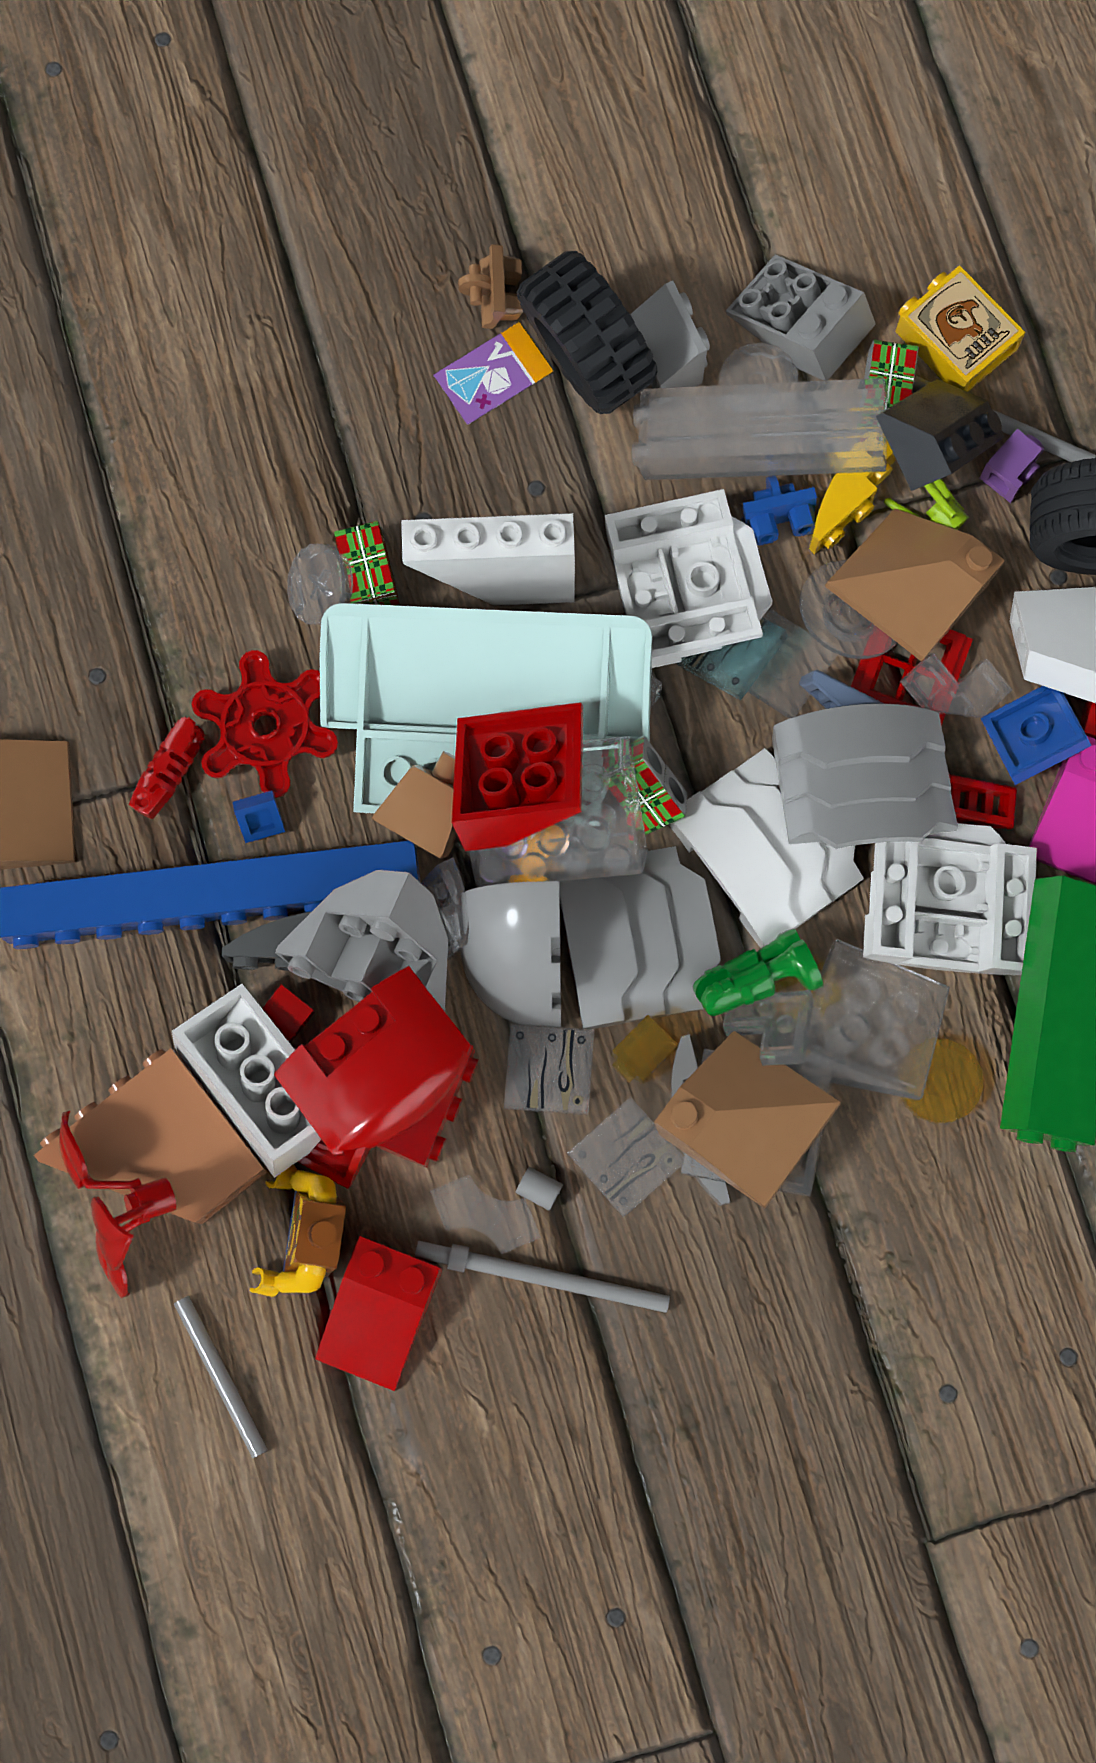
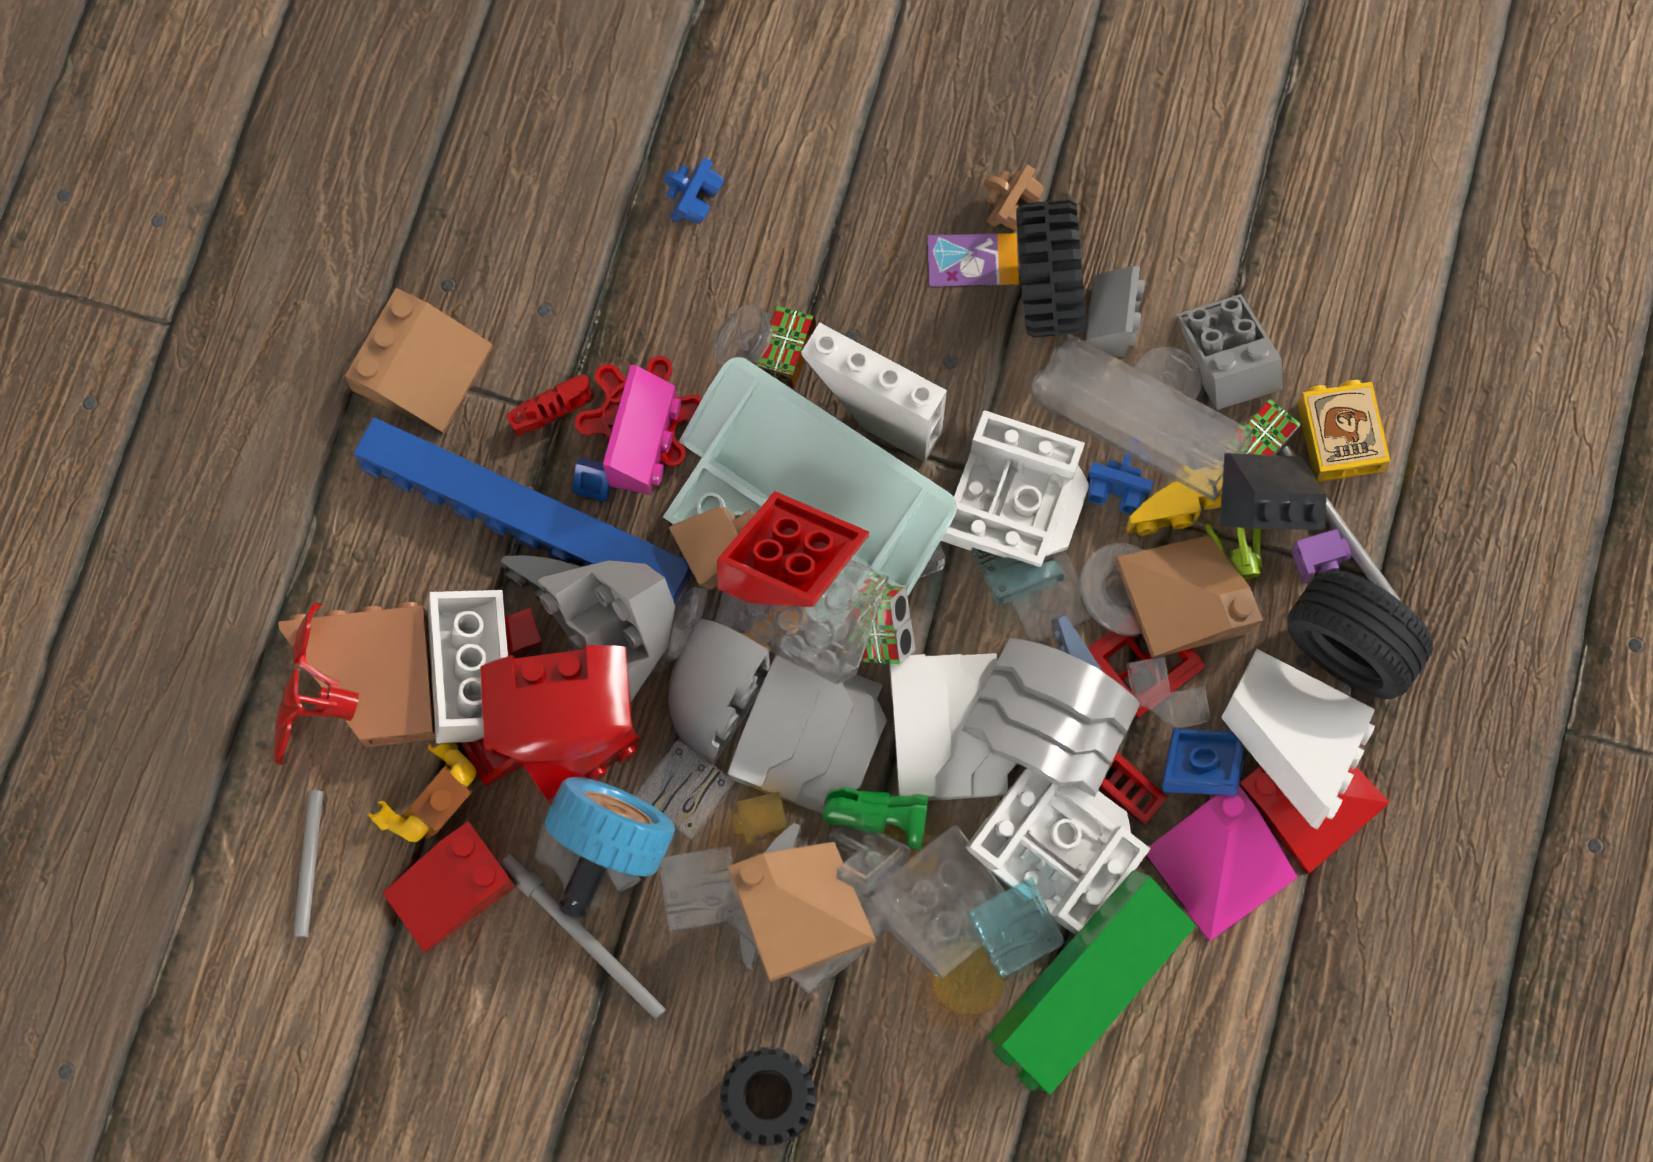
camera: 30 degrees right, 5 degrees down
none -> dark azure wheel [545,777,675,919]
none -> dark pink slope [603,364,681,496]
none -> blue hips [663,157,724,224]
none -> black tyre [720,1047,816,1147]
none -> clear light blue tile [966,877,1066,979]

